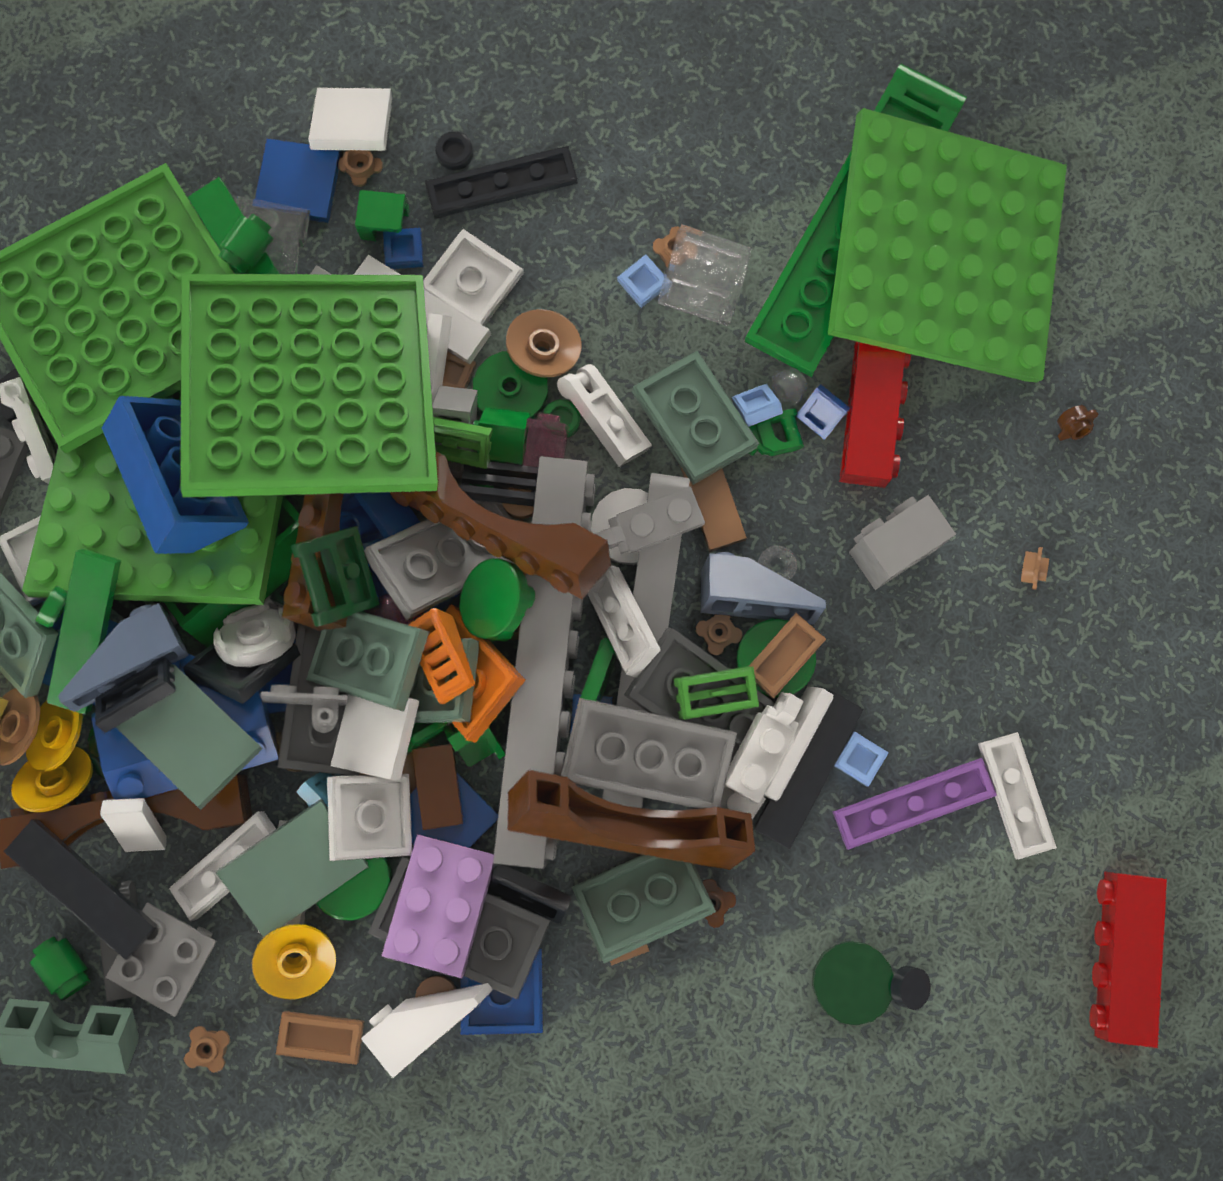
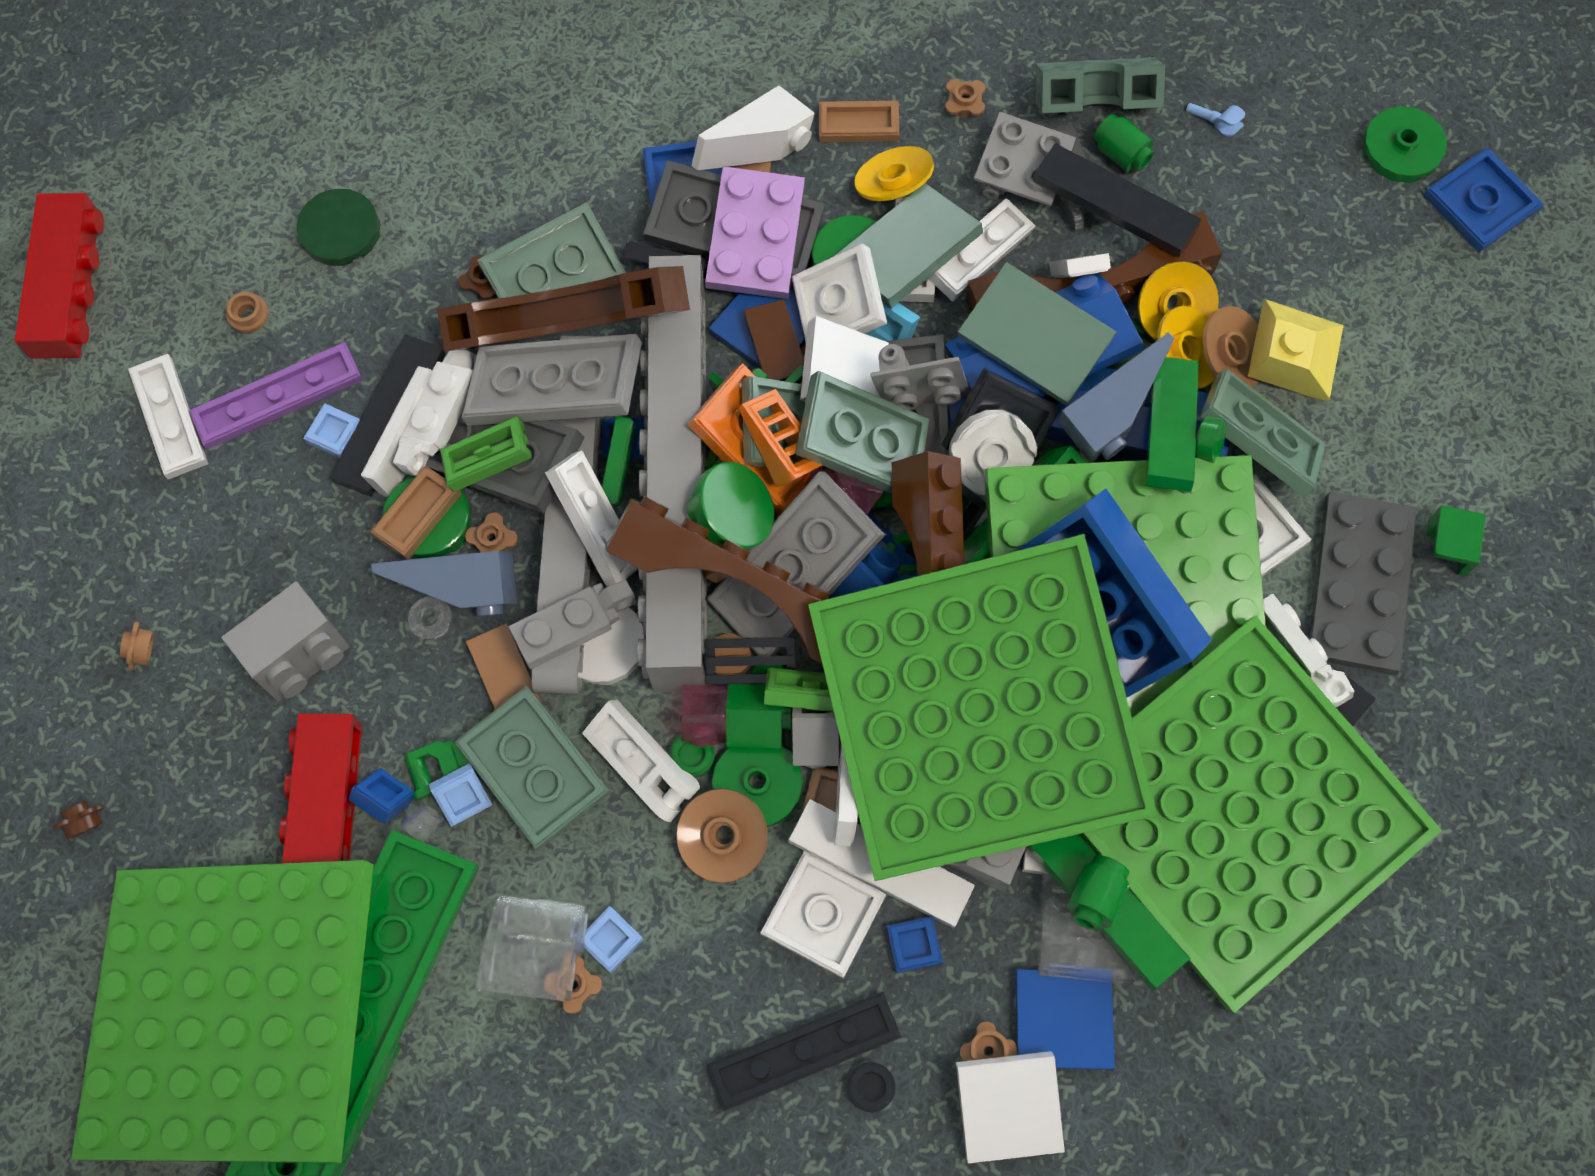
camera: 175 degrees right, 10 degrees down
black tile [95,657,176,733] -> none
dark green plate [291,526,379,627] -> none
green panel [355,190,410,241] -> none
black tile [891,965,931,1010] -> none
none -> medium nougat plate [226,292,269,333]

